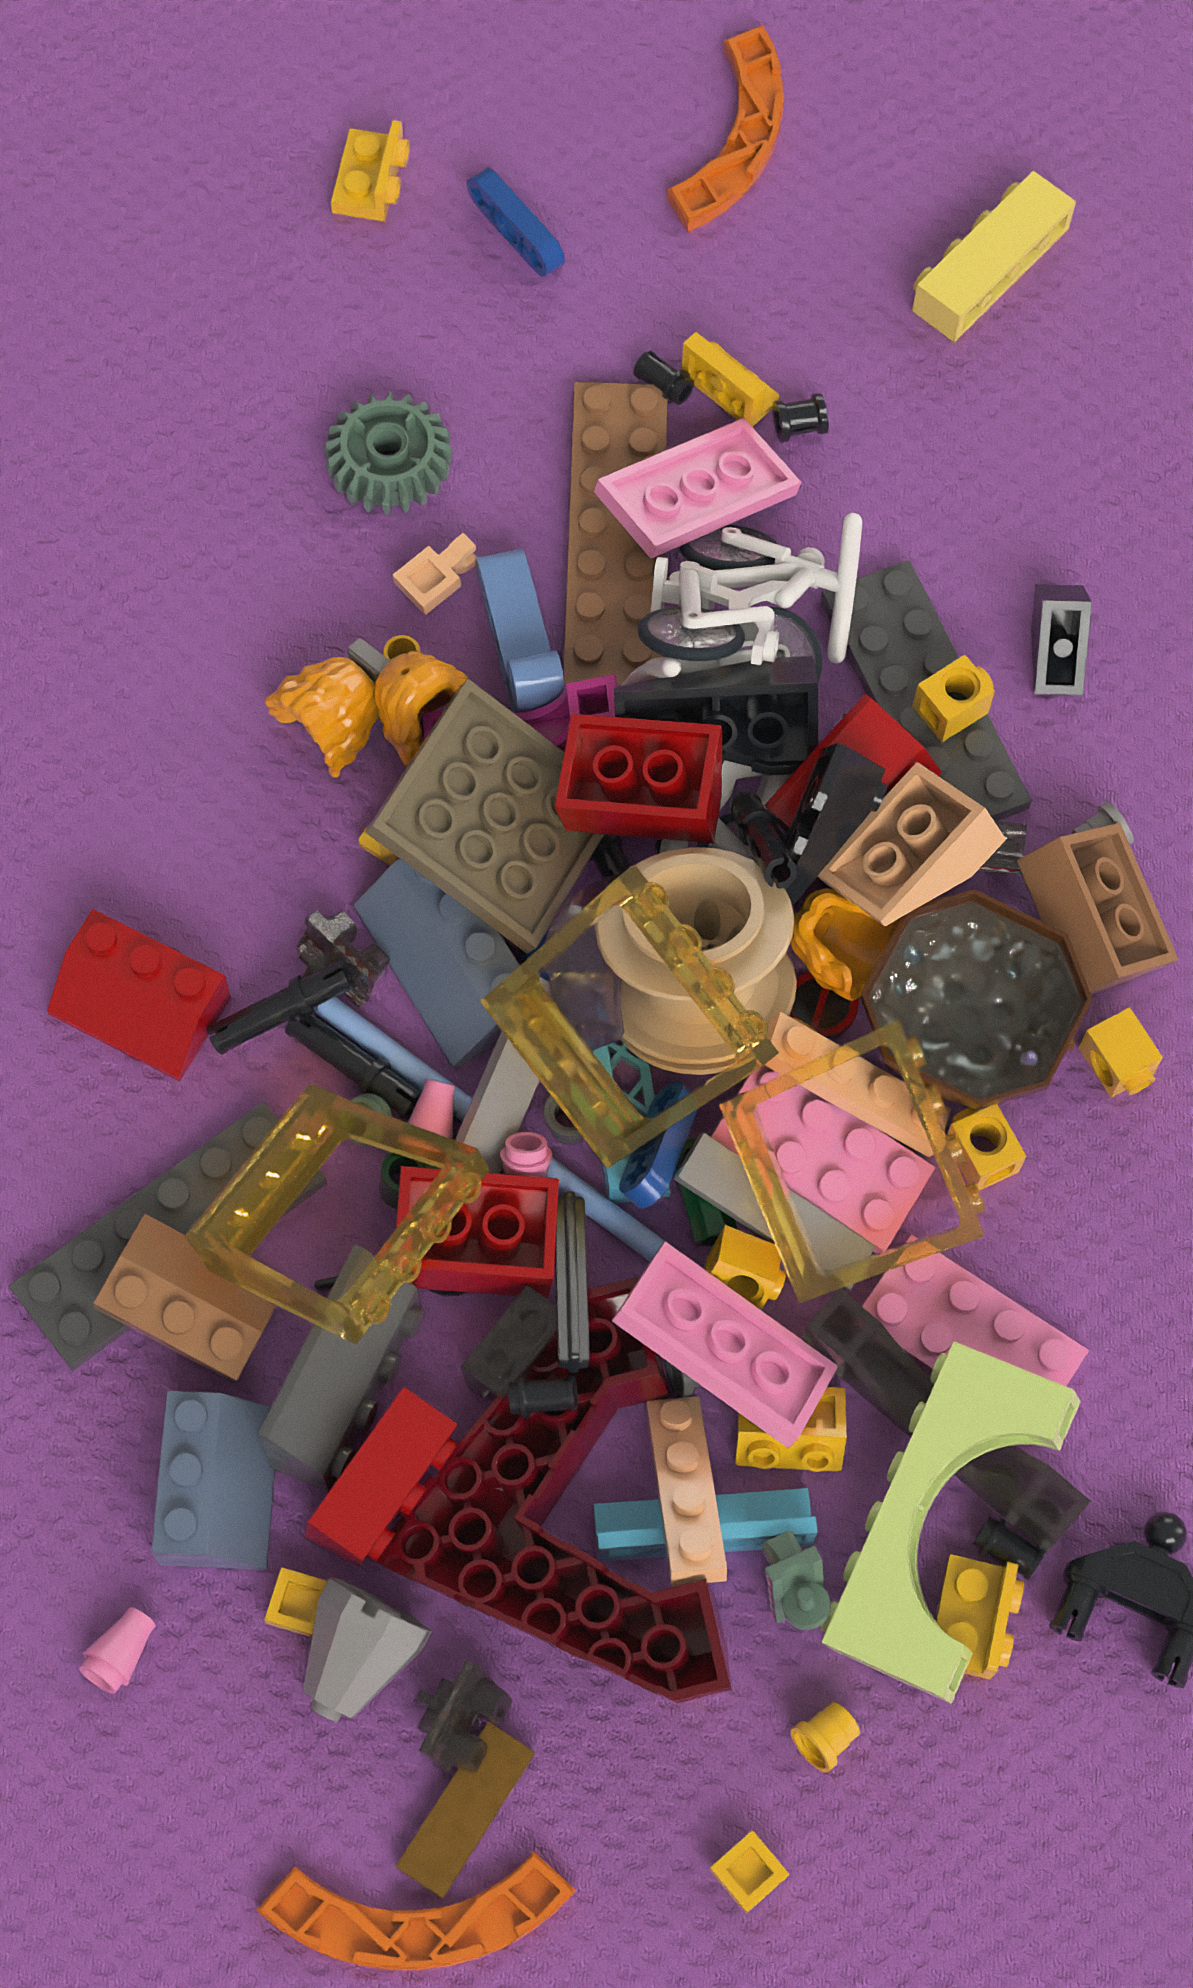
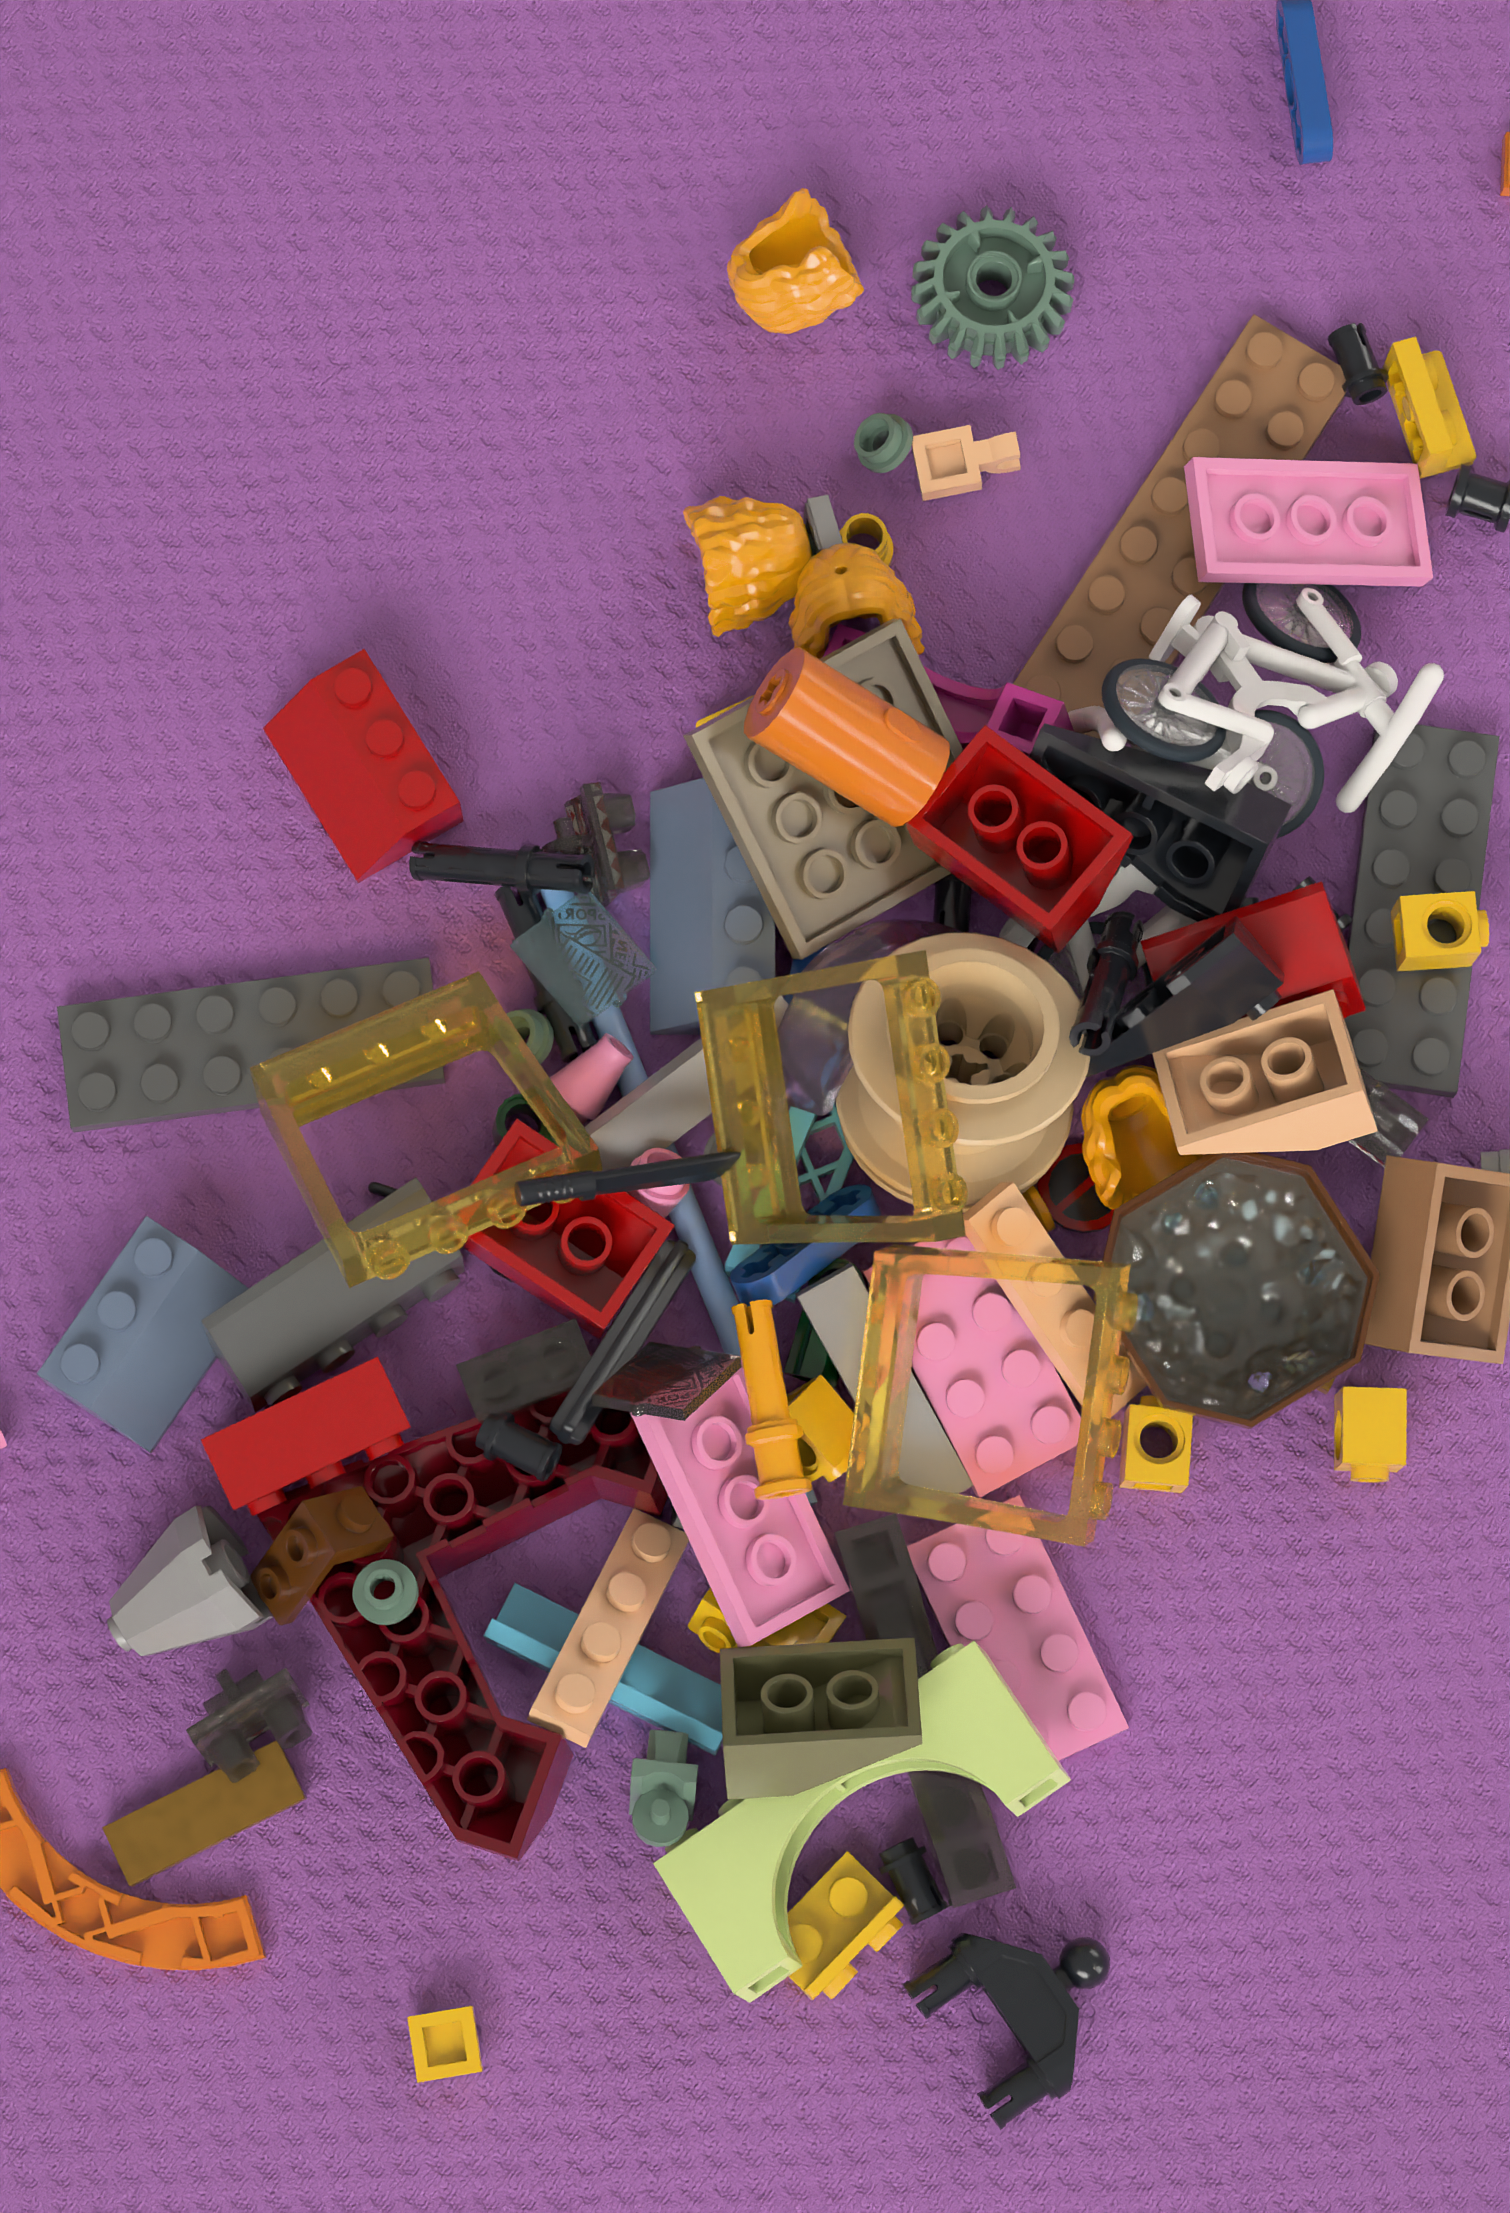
camera: 30 degrees right, 10 degrees up
medium nougat slope [92,1214,284,1383] -> none
yellow plate [264,1567,328,1637] -> none
medium blue beam [475,548,565,713] -> none
yellow piece [790,1702,860,1773] -> none
none -> reddish brown bracket [250,1485,394,1626]
none -> sand green plate [353,1559,419,1625]
none -> clear light blue piece [510,891,657,1029]
none -> black piece [515,1152,741,1207]
none -> clear smoke piece [591,1342,742,1421]
none -> olive slope [720,1638,922,1800]
none -> light orange hair [727,188,864,334]
none -> light orange pin [731,1300,813,1500]
none -> orange piece [744,647,950,827]
none -> sand green plate [854,413,913,473]

